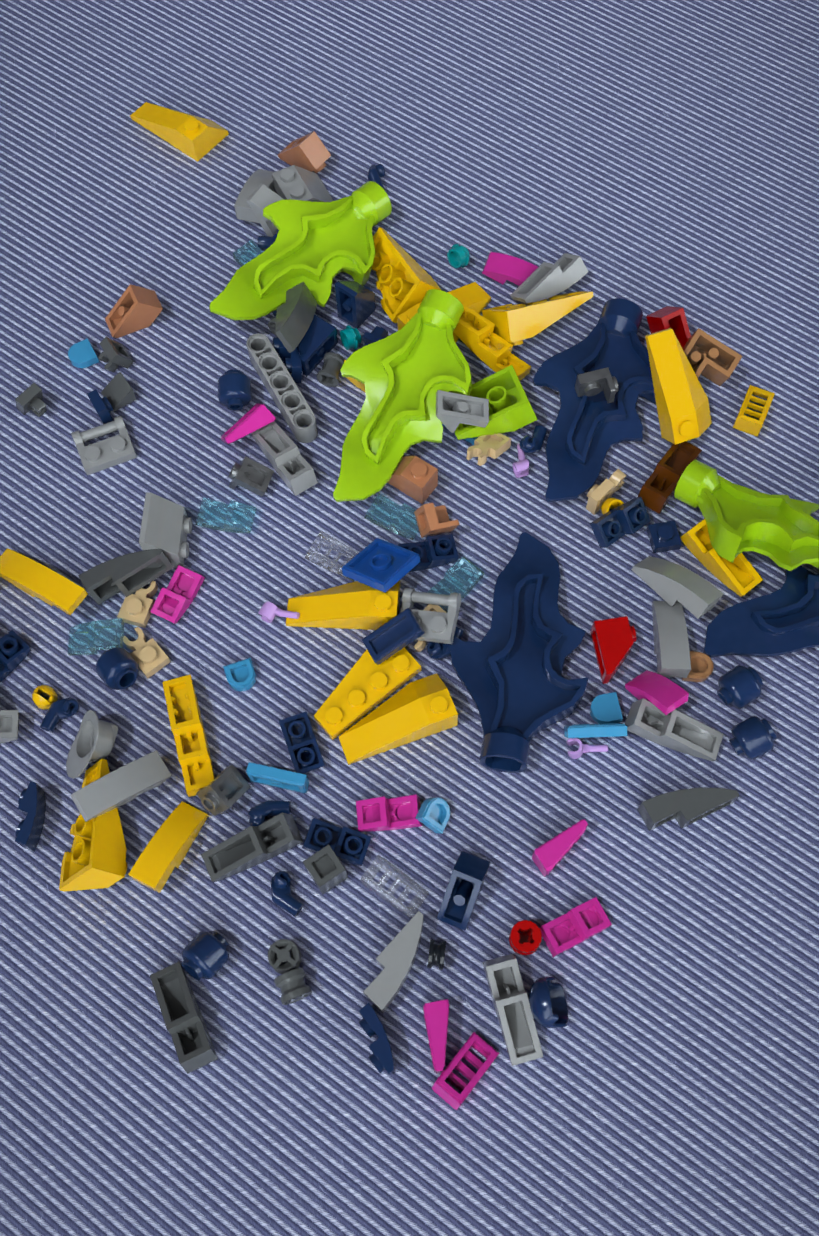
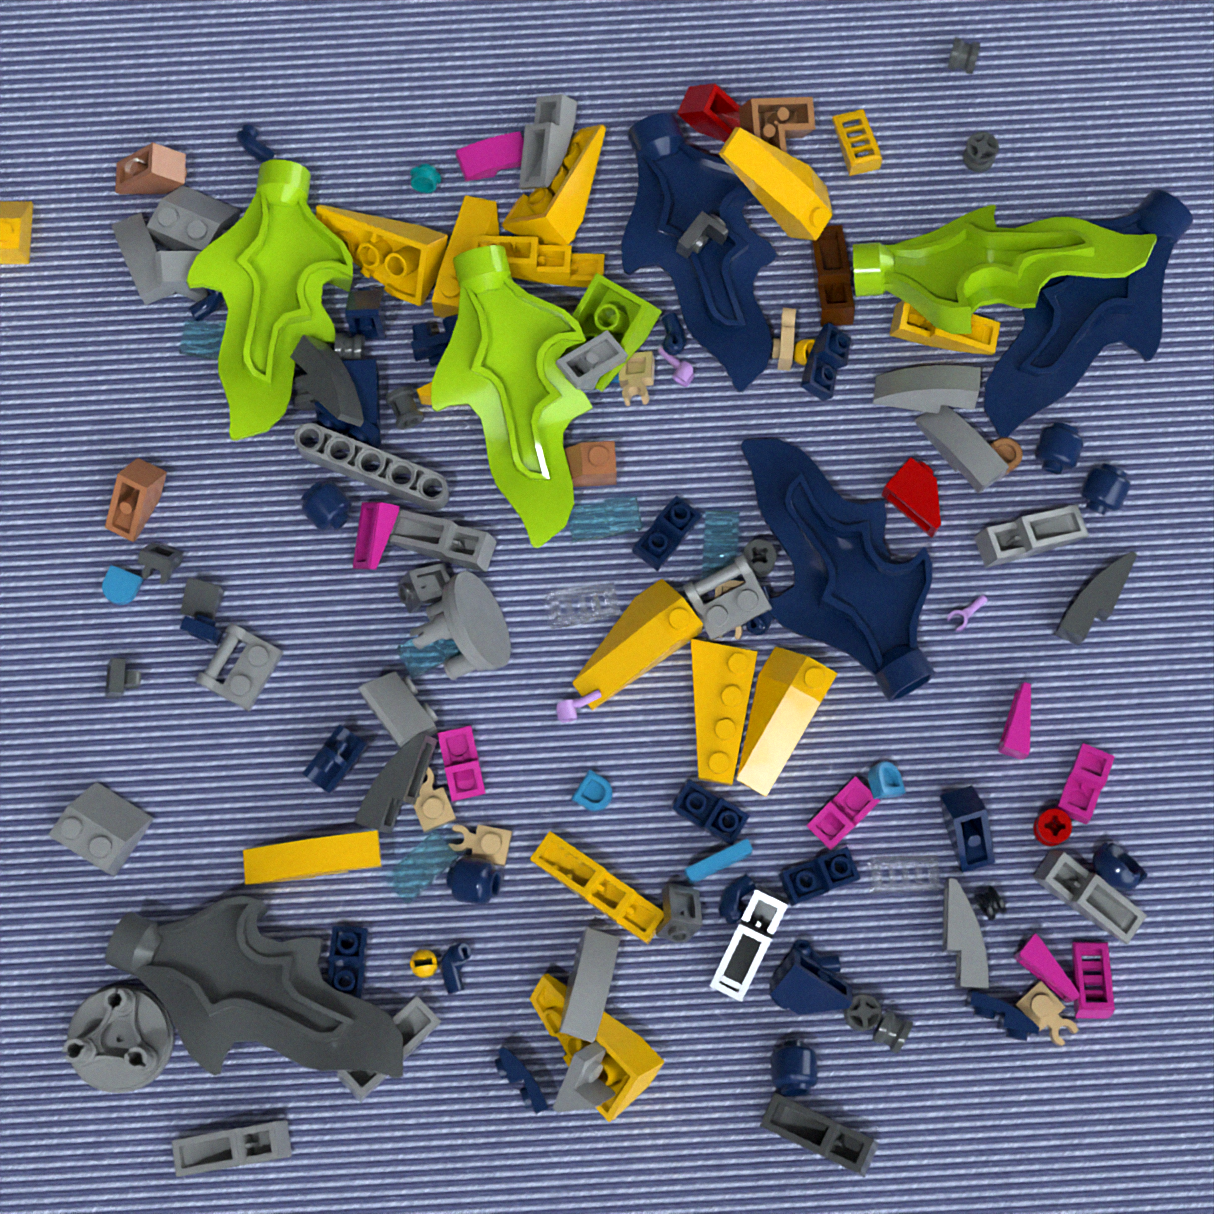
camera: 40 degrees left, 10 degrees up
light grey piece [66,710,118,779] -> none
yellow slope [128,801,209,893] -> none
dark grey panel [303,845,348,895] -> none
teal plate [340,325,361,350] -> none
blue tile [342,538,421,593] -> none
dark blue tile [362,608,425,665] -> none
nougat panel [414,502,460,538] -> none
dark azure tile [564,723,628,738] -> none
dark azure tile [590,692,623,724] -> none
dark pink slope [625,670,689,715] -> none
dark blue plate [647,520,682,553] -> none
none -> dark blue hips [302,724,368,795]
none -> dark grey wheel [334,333,365,361]
none -> light grey piece [410,571,511,680]
none -> light grey slope [553,1041,616,1112]
none -> dark grey wheel [743,539,777,578]
none -> dark blue slope [769,948,853,1015]
none -> tan plate [1013,981,1079,1046]

